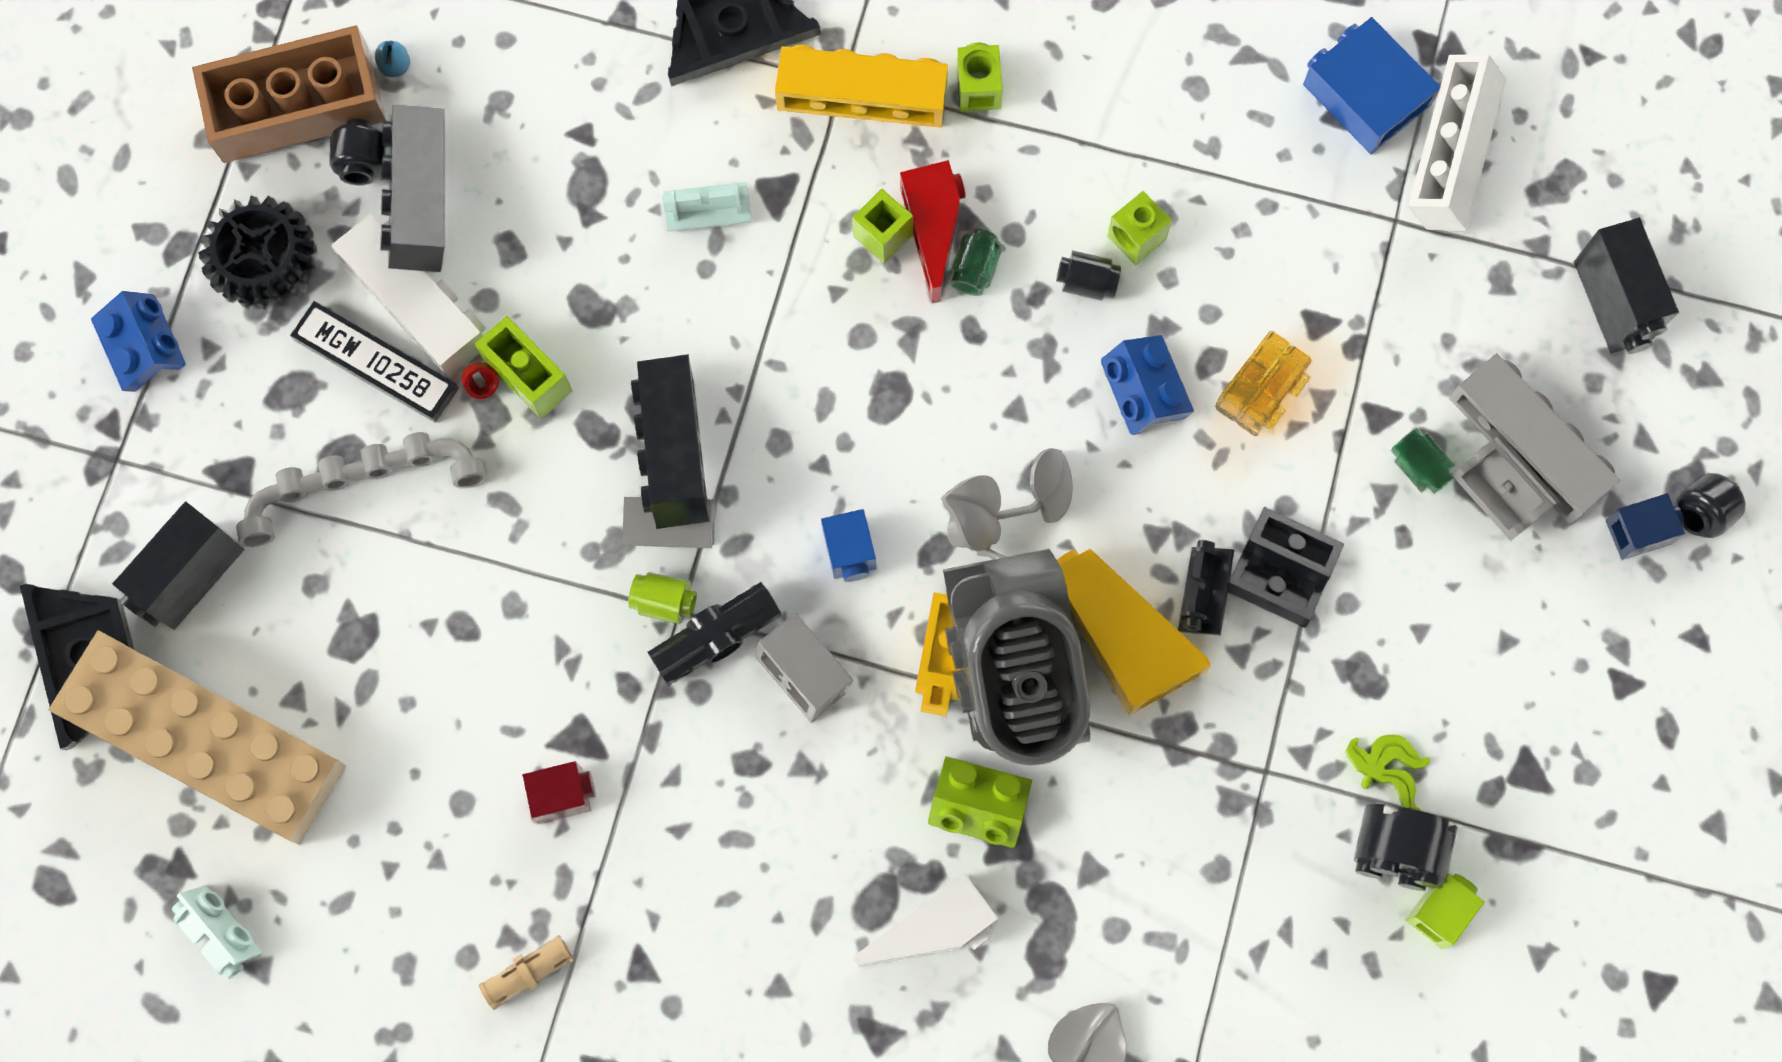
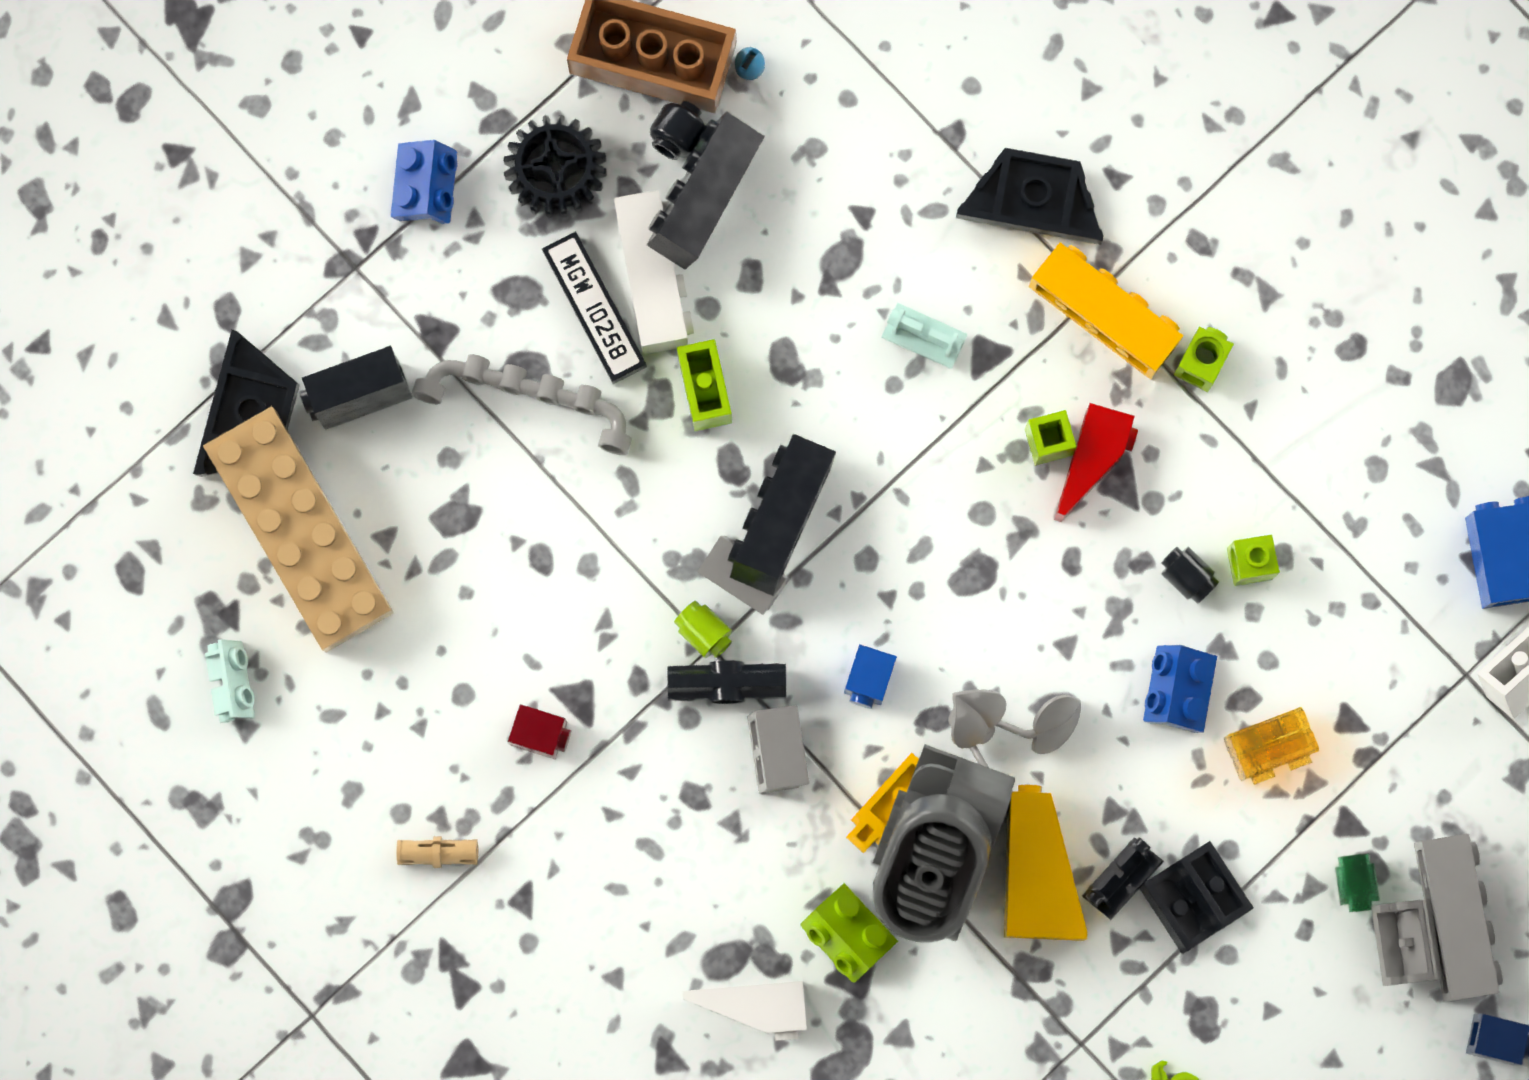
camera: 30 degrees right, 5 degrees up
red hinge [462,361,499,399] -> none
clear green brick [950,229,1003,296] -> none

